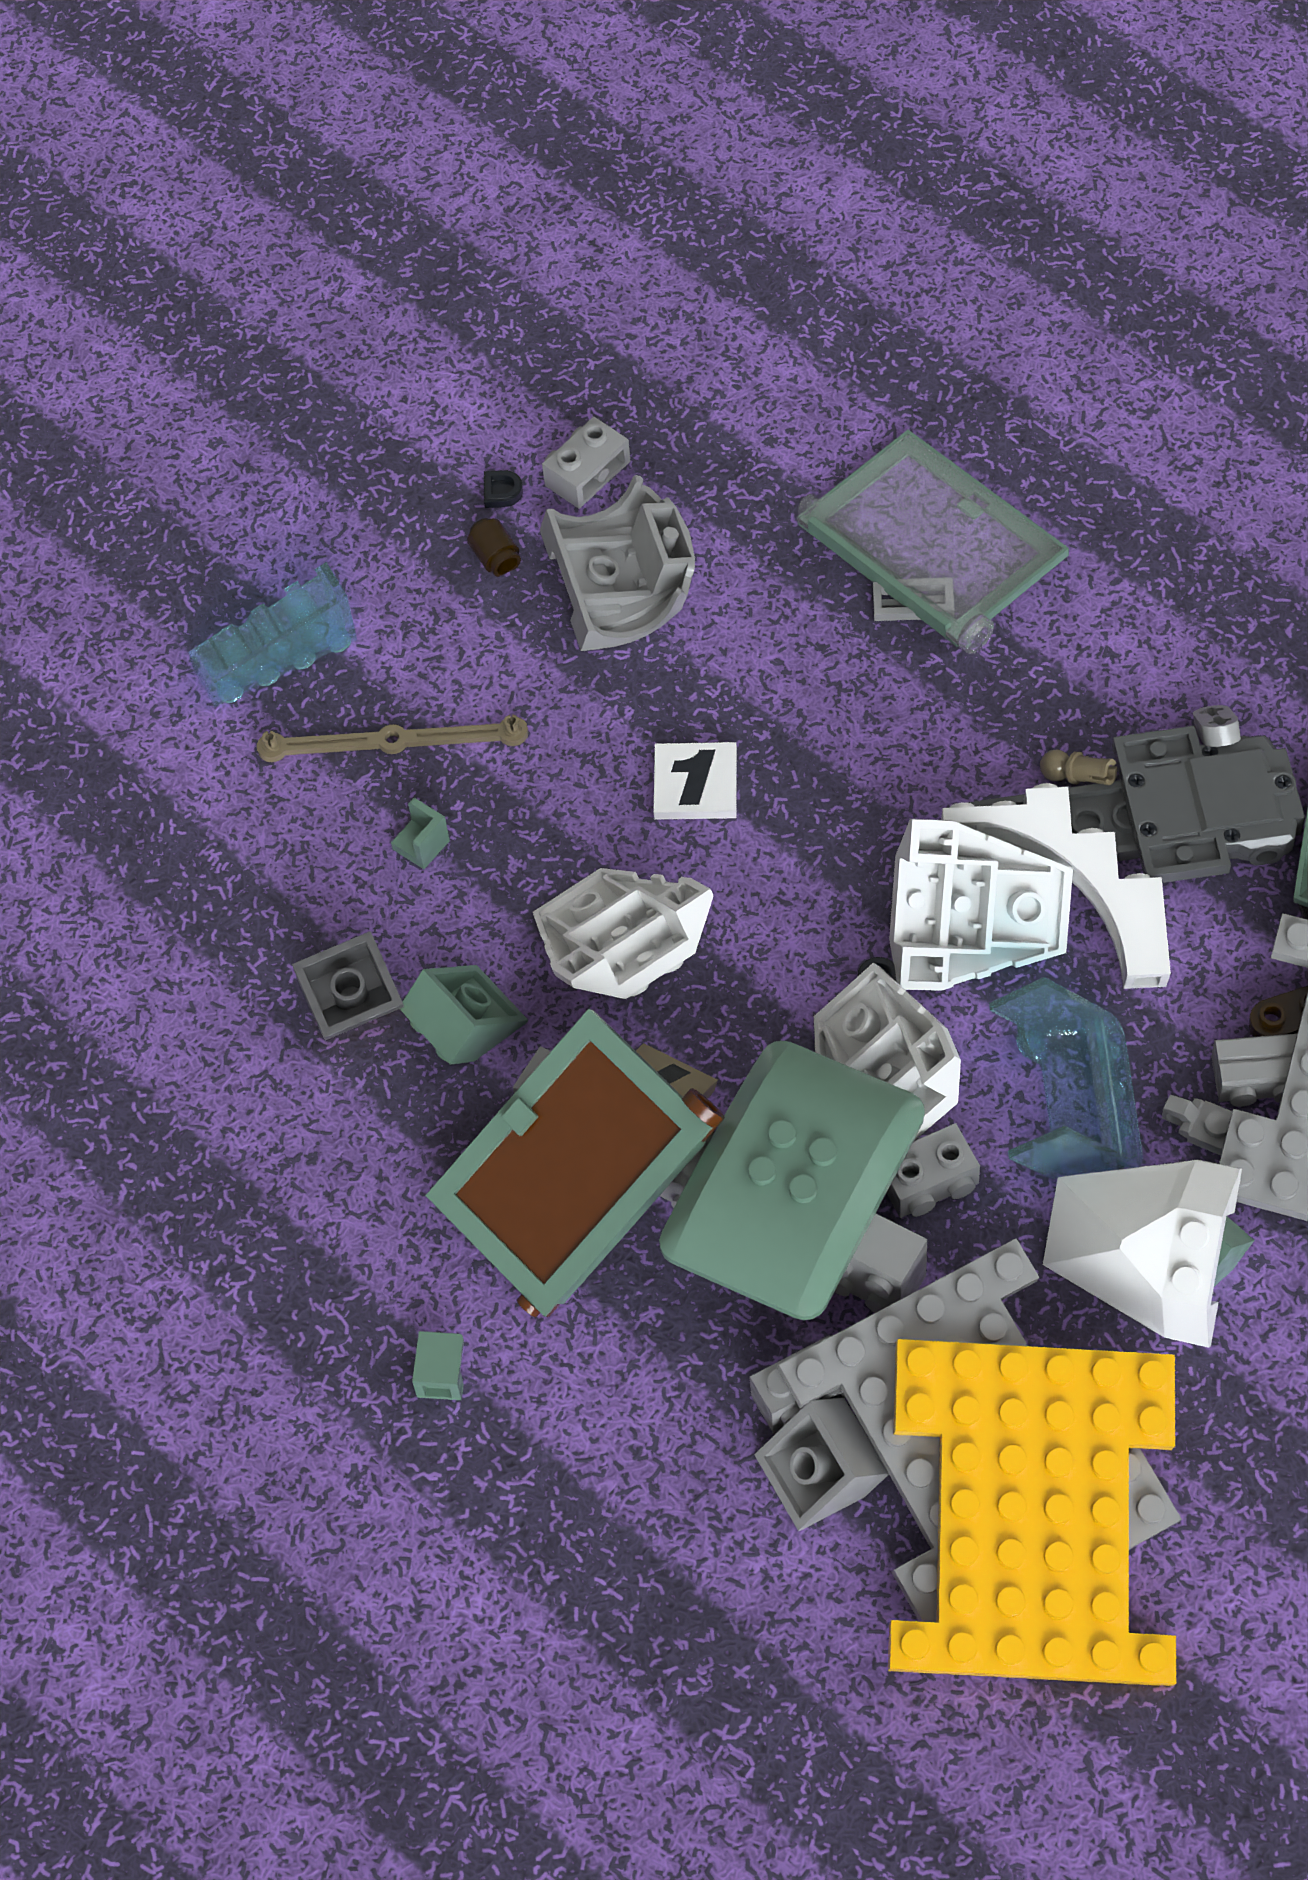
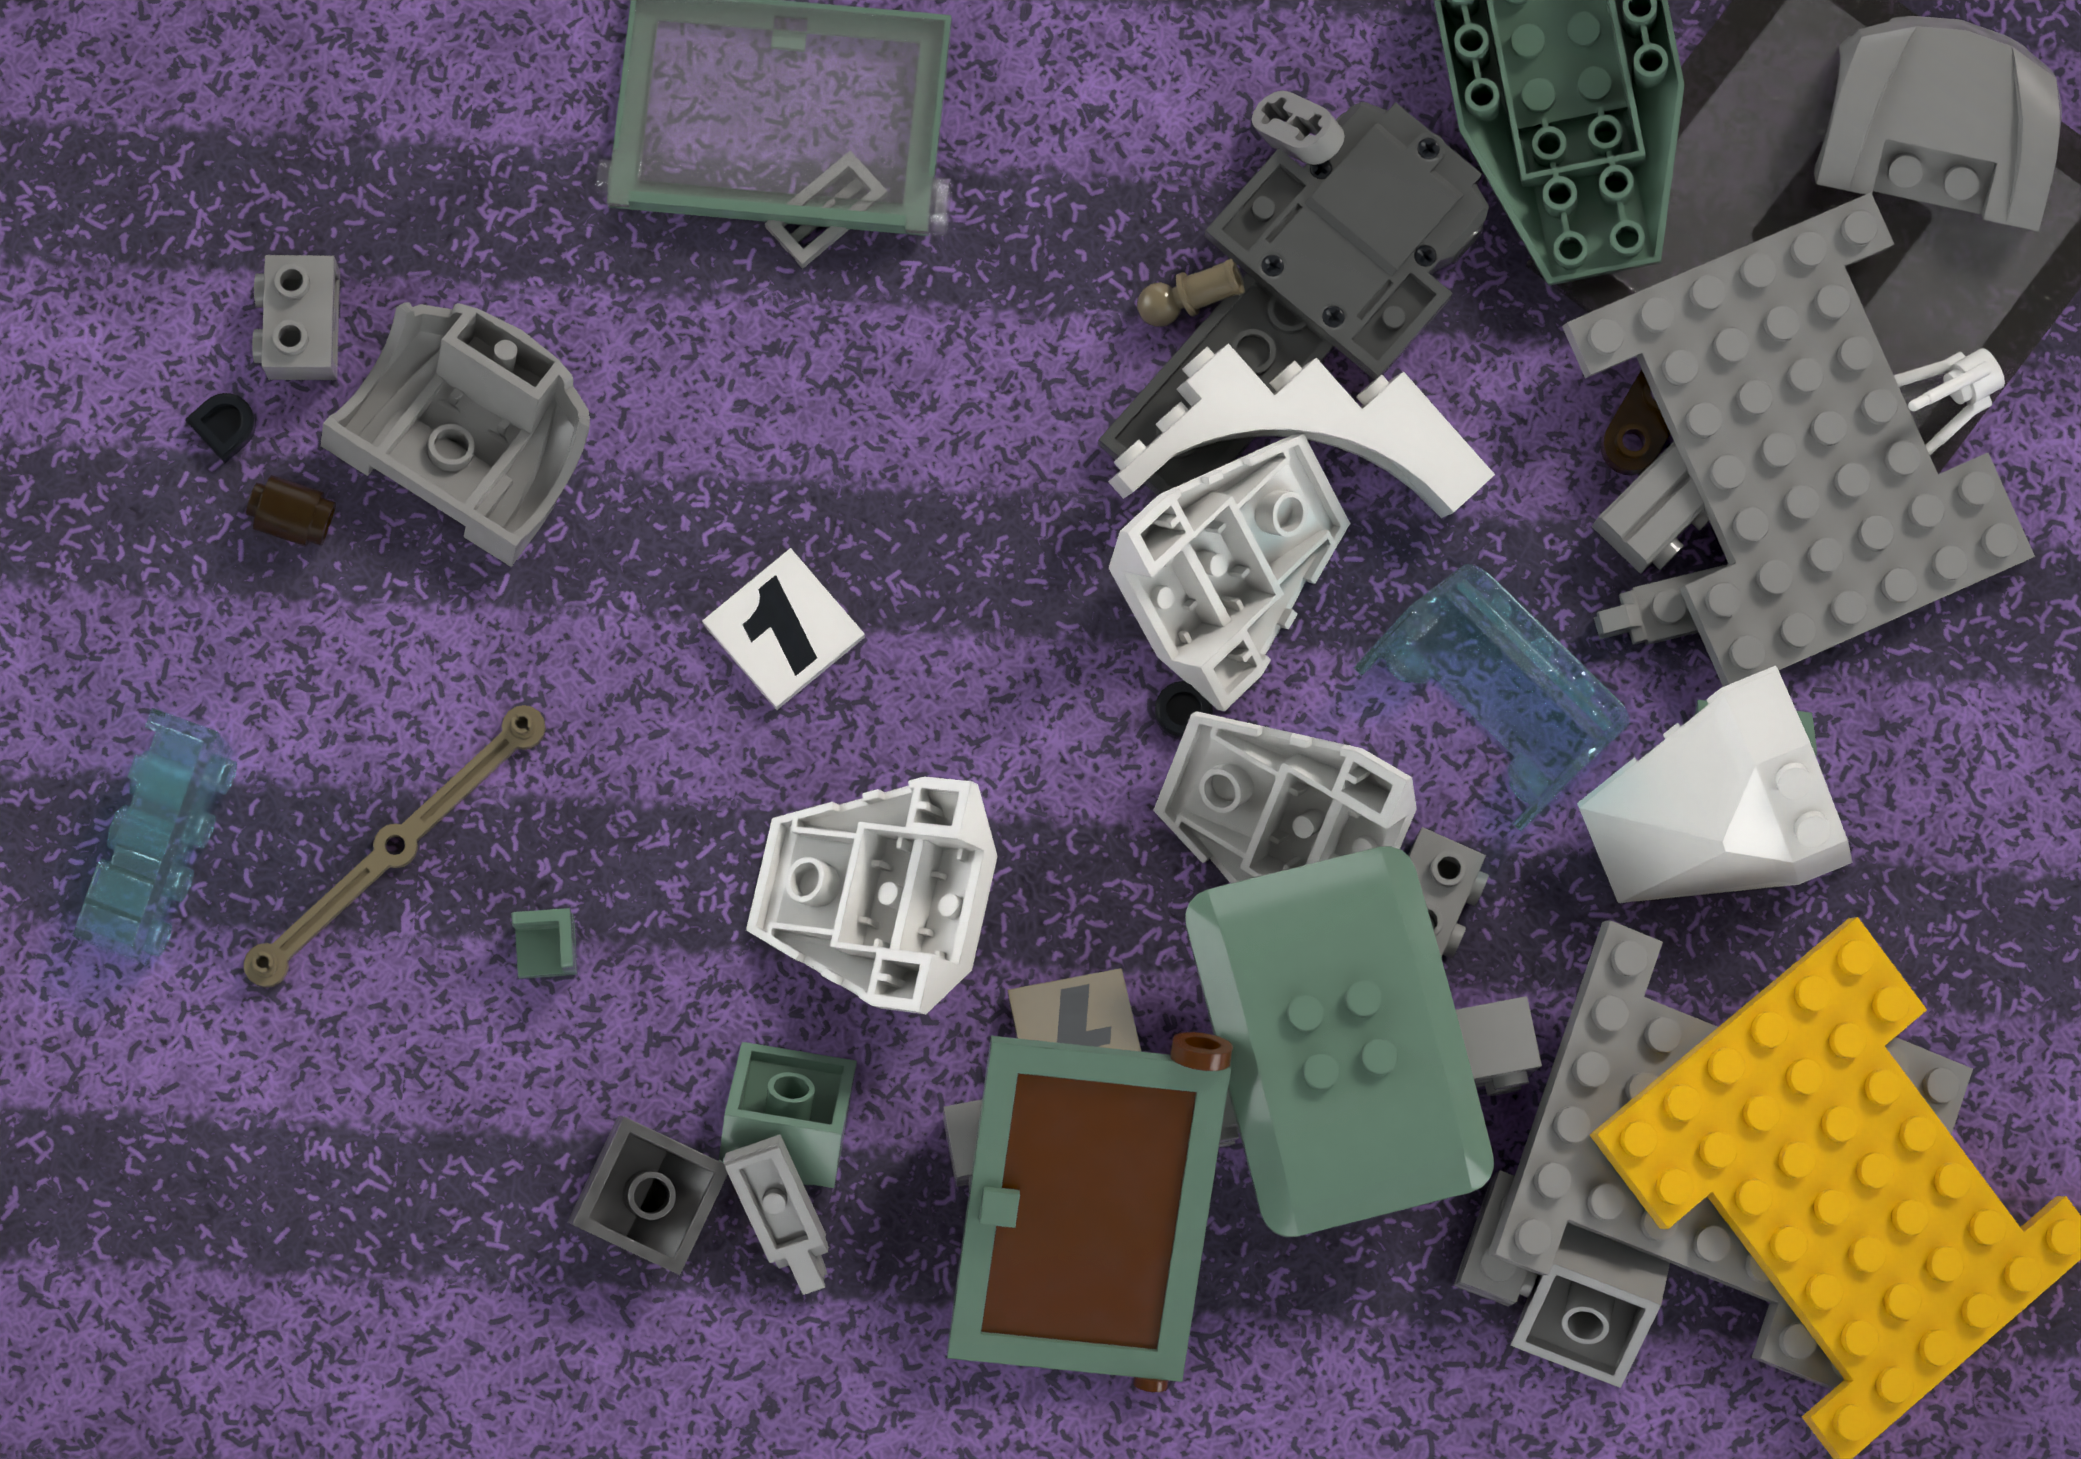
camera: 55 degrees left, 20 degrees up
none -> light grey hinge [724,1134,829,1295]

